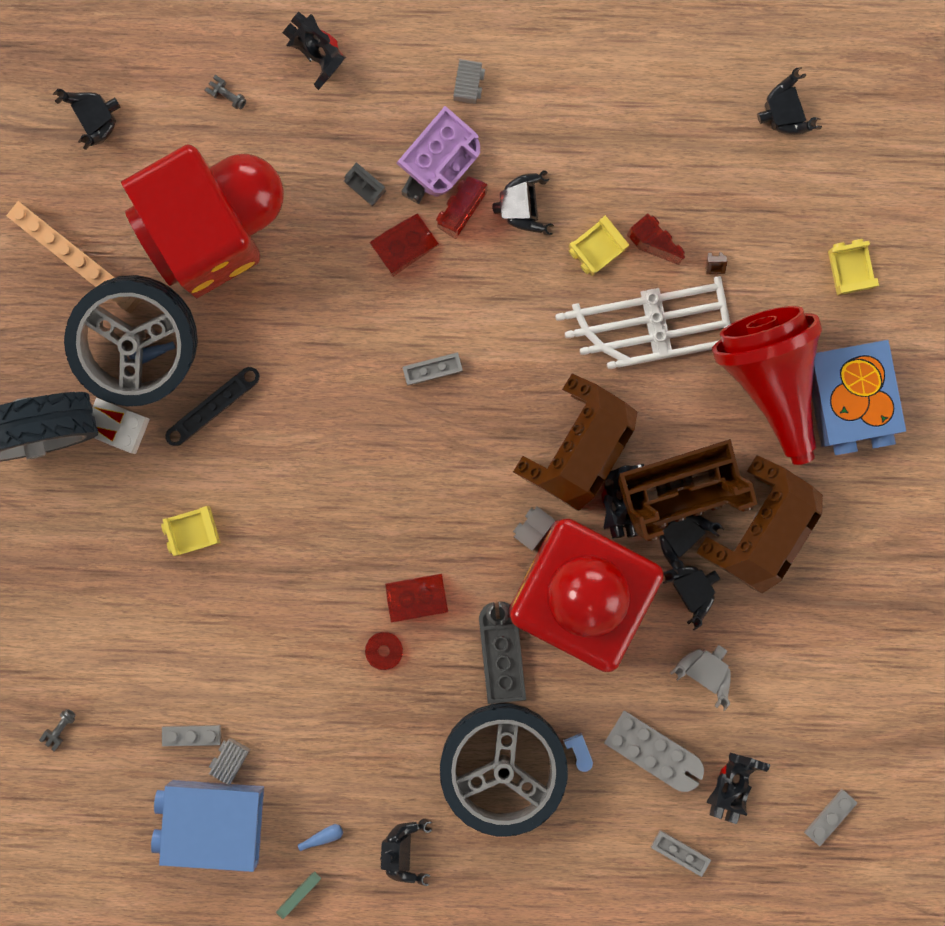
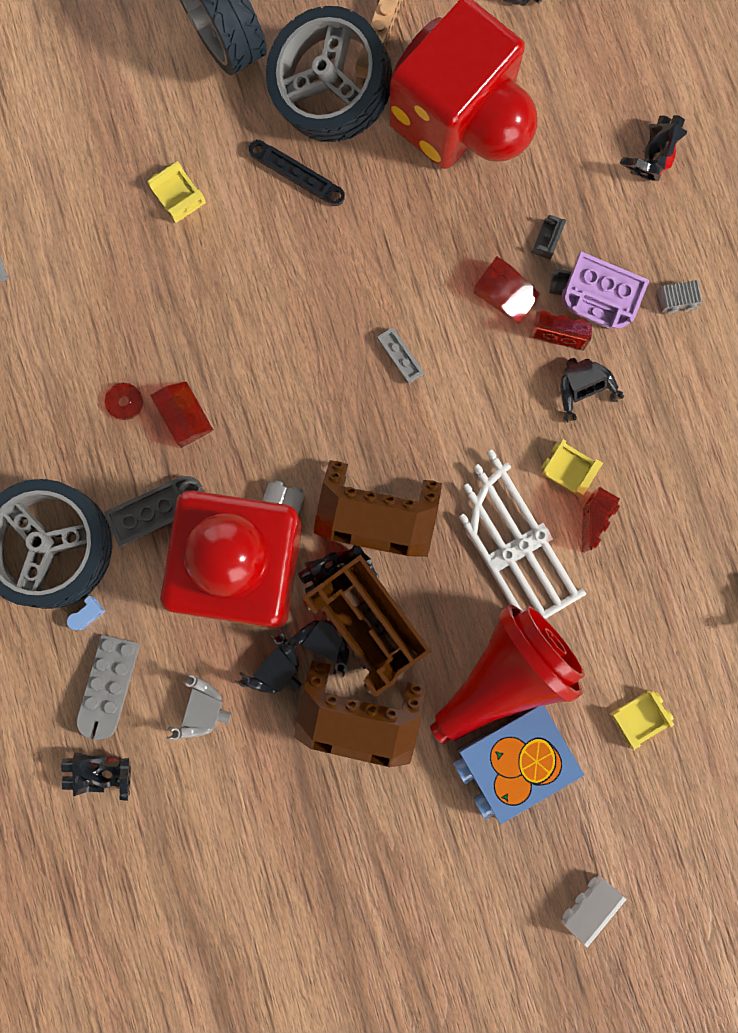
camera: 70 degrees right, 5 degrees down
white slope [92,398,150,454] -> none
medium blue piece [129,341,175,364] -> none
dark grey hinge [204,75,246,109] -> none
light grey plate [650,830,711,877] -> none
reddish brown tile [706,252,728,274] -> none
light grey plate [804,789,857,846] -> none

